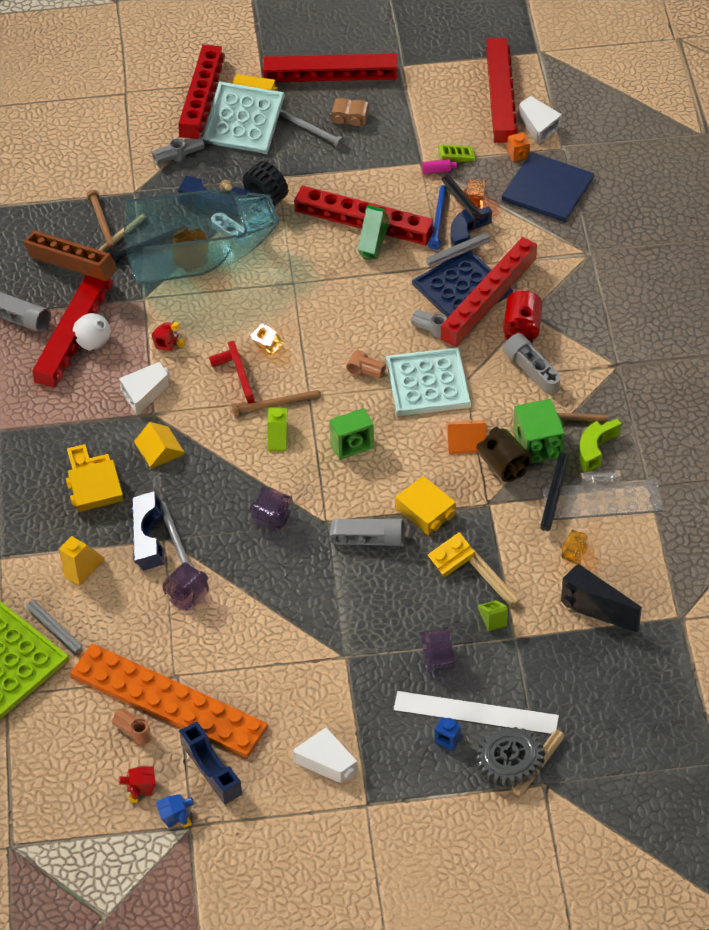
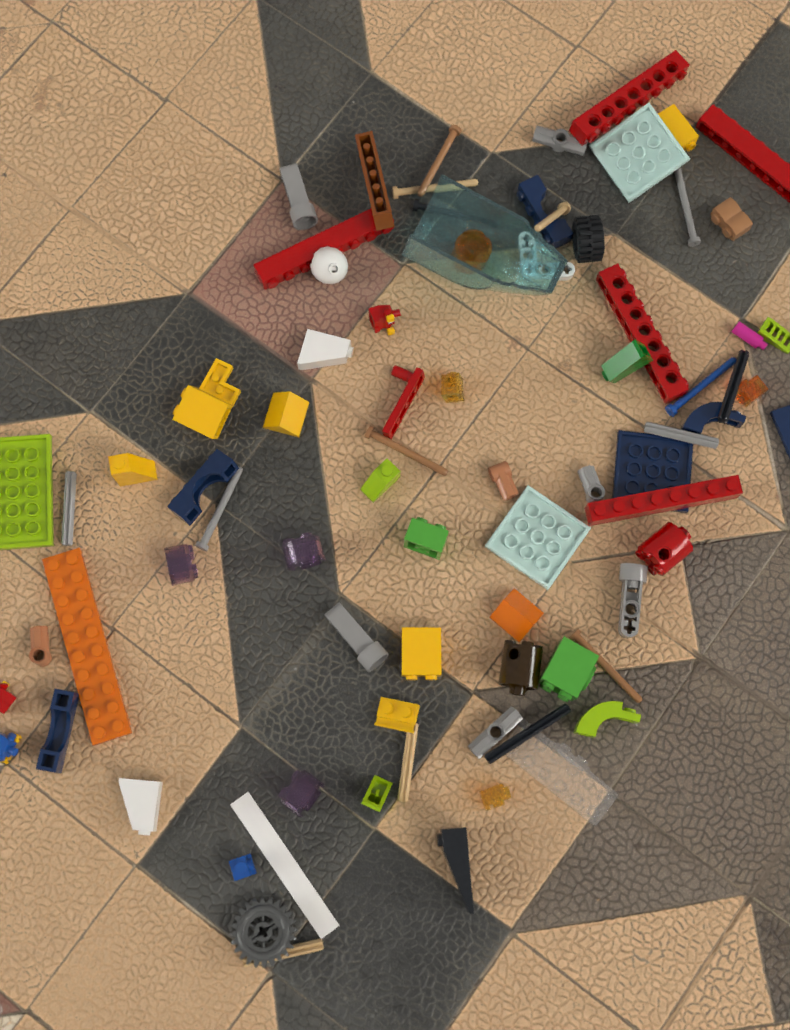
camera: 40 degrees right, 25 degrees up
none -> light grey piece [467,706,523,759]

